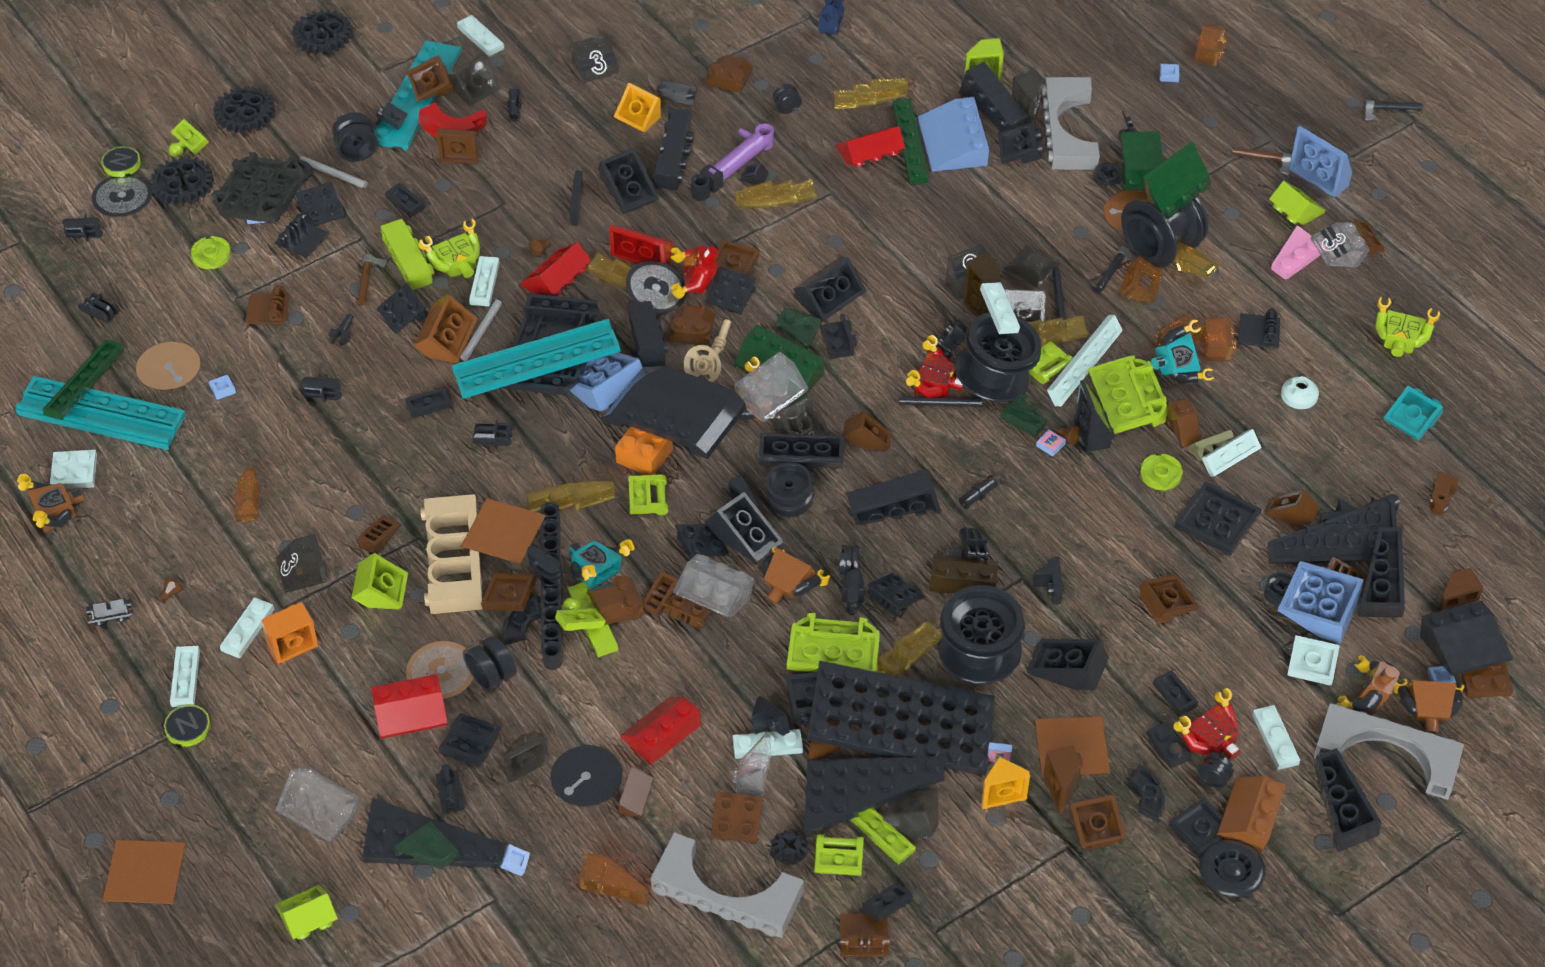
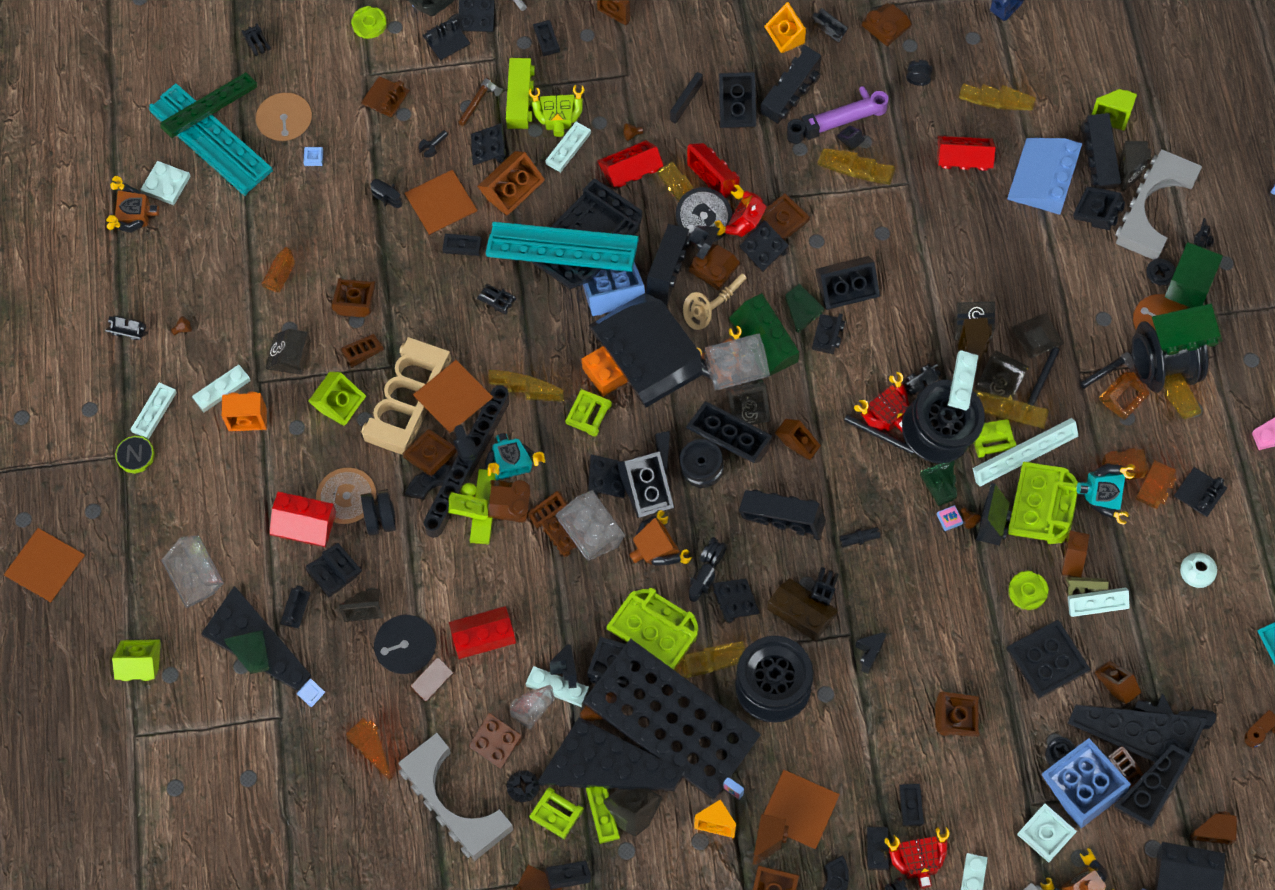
camera: 30 degrees right, 15 degrees up
light grey bar [460,300,502,361] -> none
dark green plate [892,99,929,185] -> none
black slope [1027,639,1109,690] -> none
none -> reddish brown slope [332,278,375,317]
none -> dark orange piece [404,170,477,235]
none -> black slope [689,226,720,260]

